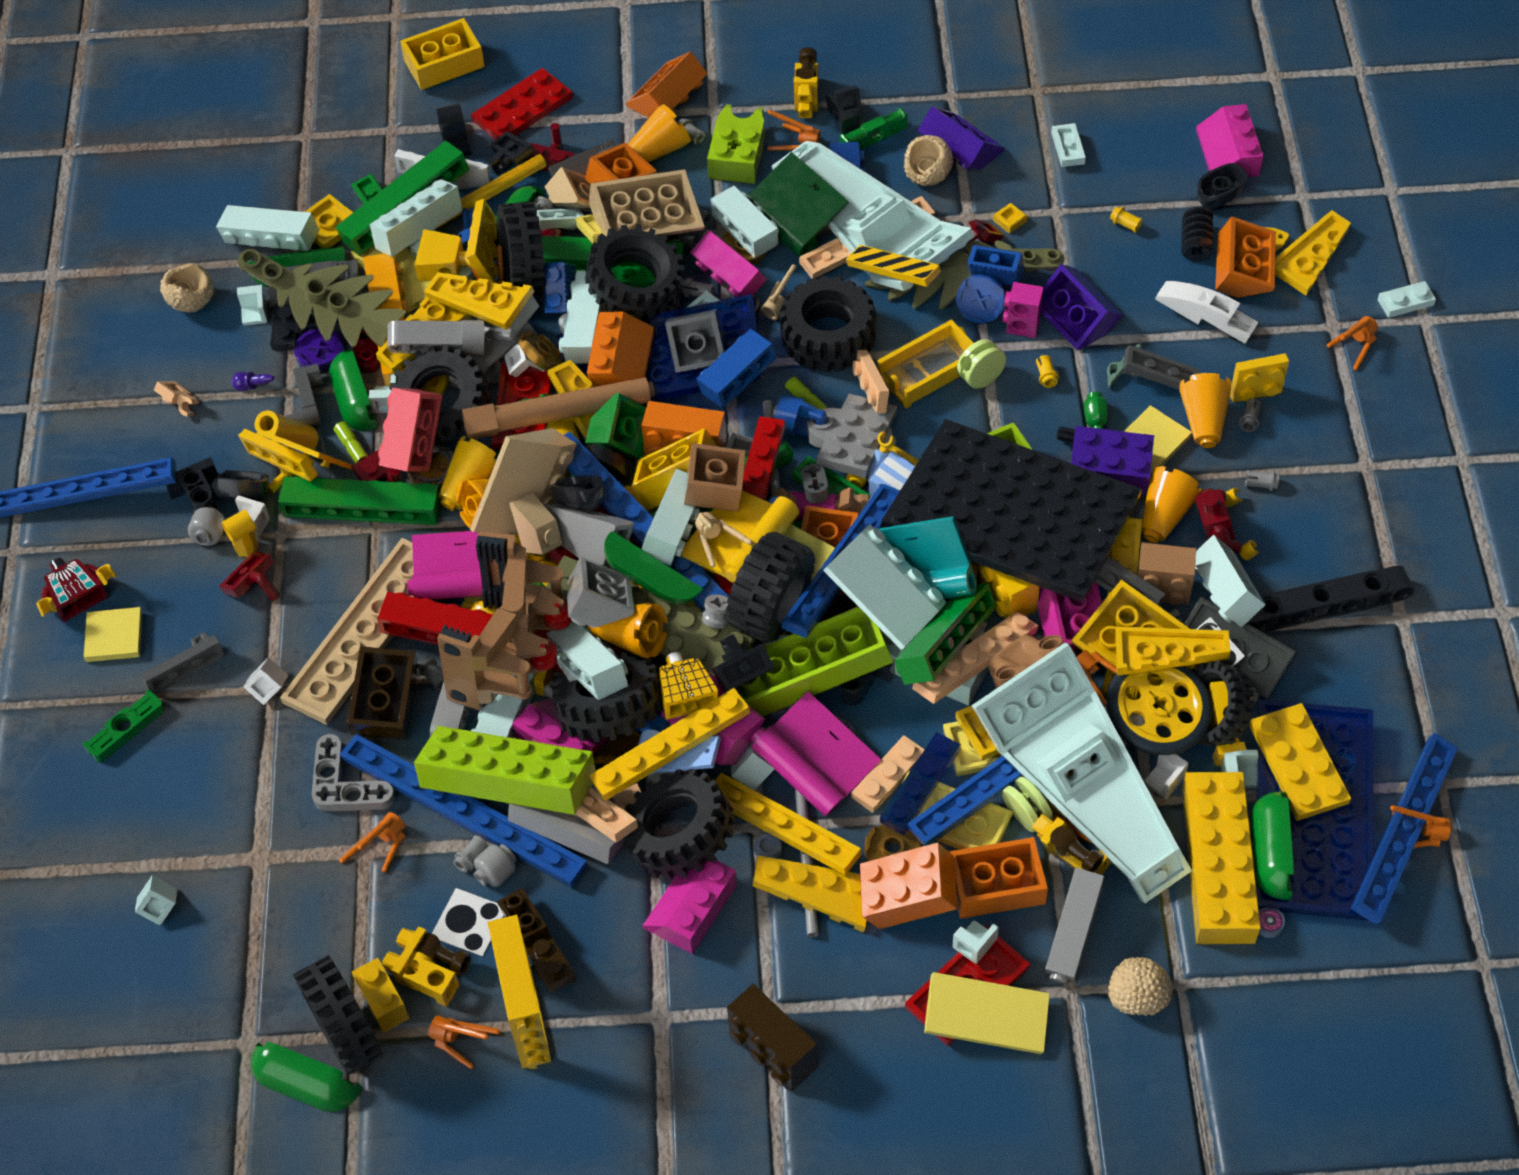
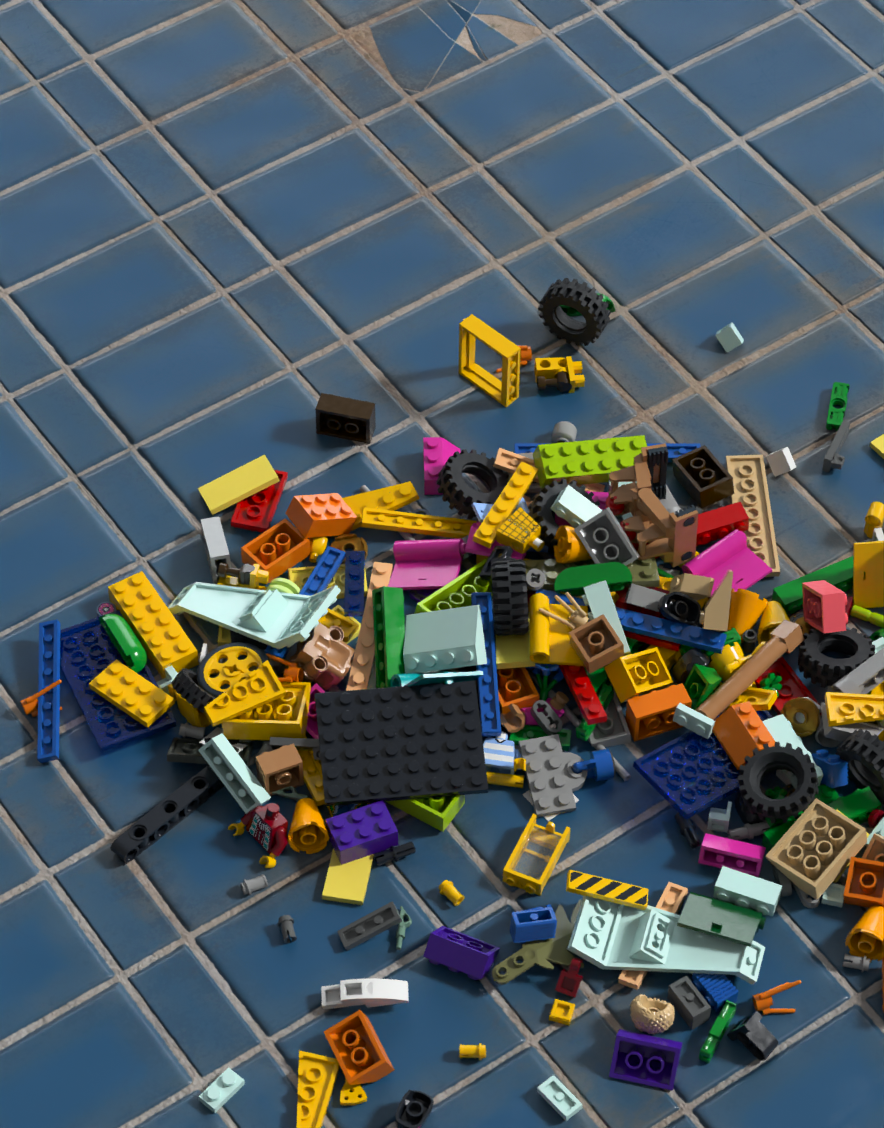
camera: 145 degrees right, 5 degrees down
dark red plate [219,551,280,601] -> none
light grey beam [312,734,395,812] -> none
orange plant [339,812,406,873] -> none
yellow brick [351,958,409,1033] -> none
sticker [432,888,503,956] -> none
light grey pin [453,835,488,872] -> none
dark brown slope [497,888,577,993] -> none
dark grey slope [665,309,725,373] -> none
blue brick [696,328,777,409] -> none
lime brick [707,104,765,184] -> none
tan plant [761,264,796,320] -> none
black tyre [780,276,876,372] -> none
lime piece [785,377,828,410] -> none
yellow hips [794,47,819,118] -> none
light nougat plate [852,350,889,413] -> none
light aqua panel [953,921,999,964] -> none
yellowish green head [957,339,1006,389] -> none
dark pink brick [1003,282,1043,338] -> none
green plant [1084,392,1108,429] -> none
tan hair [1108,957,1173,1016] -> none
light orange cone [1179,373,1232,448] -> none
black piece [1181,206,1213,262] -> none
yellow plate [1230,353,1289,403] -> none
orange plant [1327,316,1378,370] -> none
none -> dark grey panel [667,976,711,1030]
none -> light aqua plate [673,703,715,739]
none -> yellow piece [724,641,767,673]

